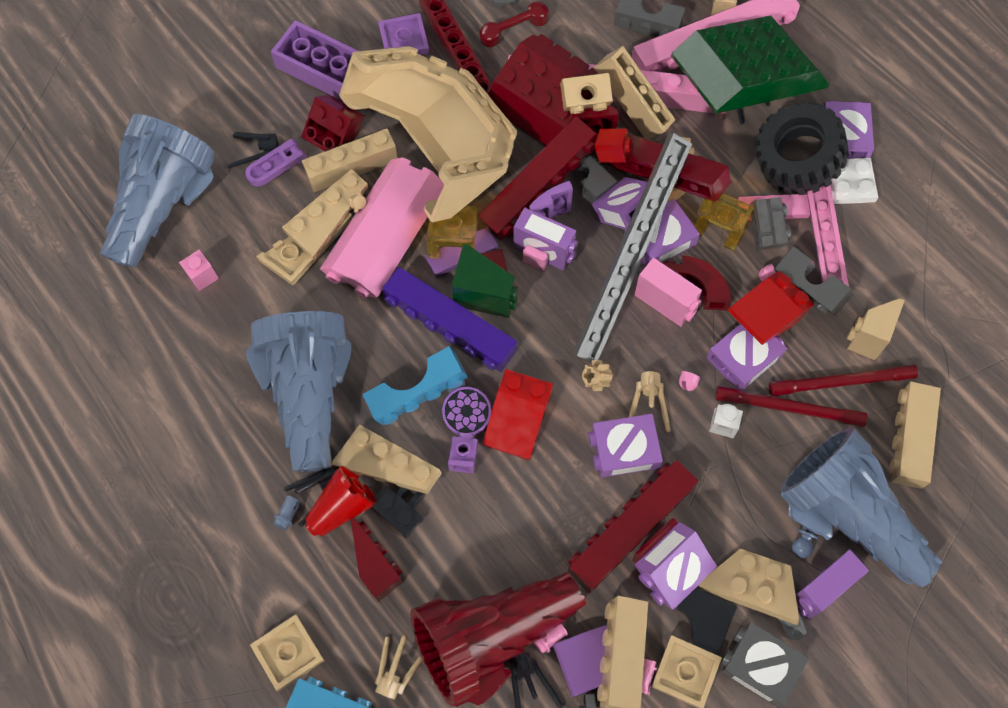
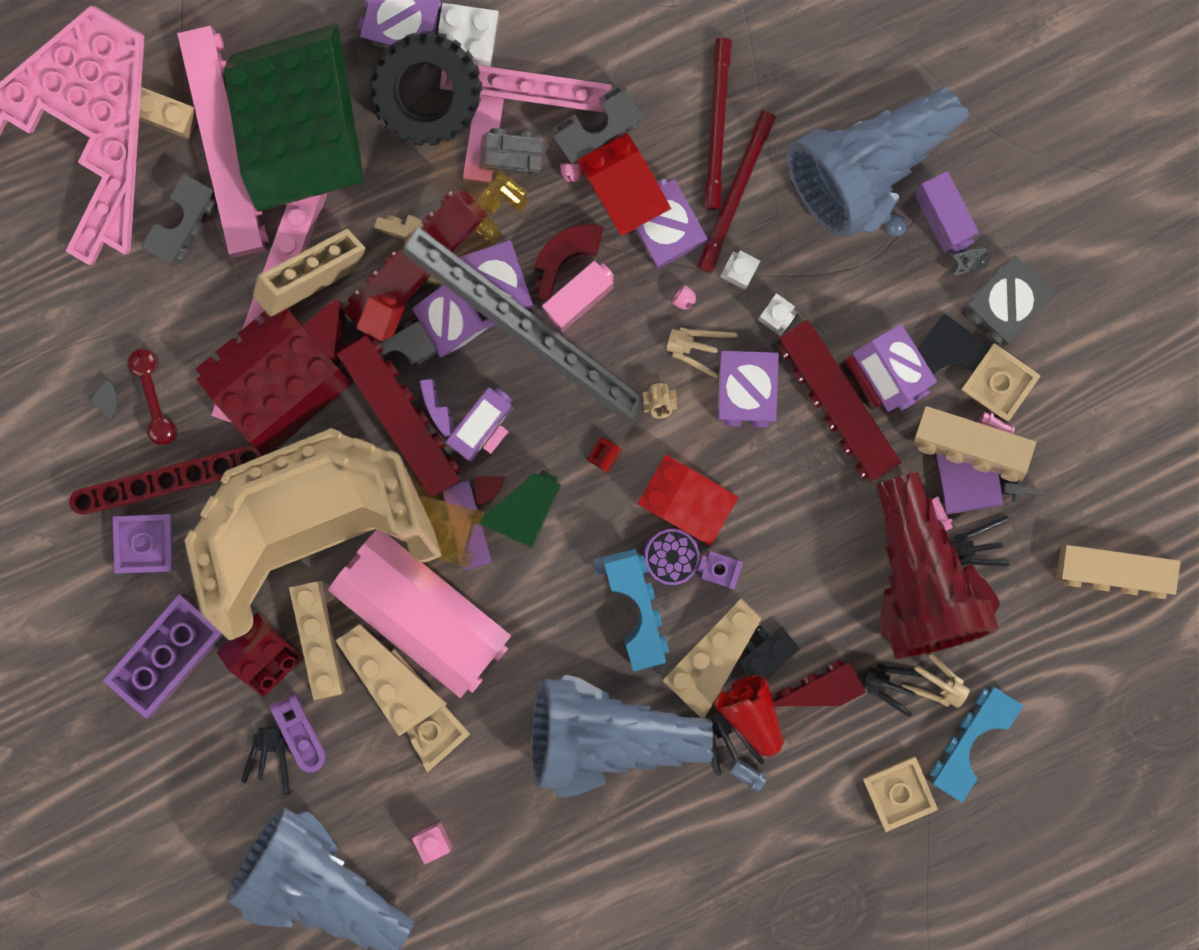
camera: 75 degrees left, 20 degrees up
tan piece [348,192,366,213] -> none
dark purple brick [382,267,517,372] -> none
tan brick [560,73,613,114] -> none
tan wing [699,549,799,625] -> none
tan slope [846,298,905,360] -> none
tan brick [889,382,941,489] -> none
none -> red slope [587,436,623,474]
none -> white brick [758,293,797,336]
none -> black plant [862,663,934,717]

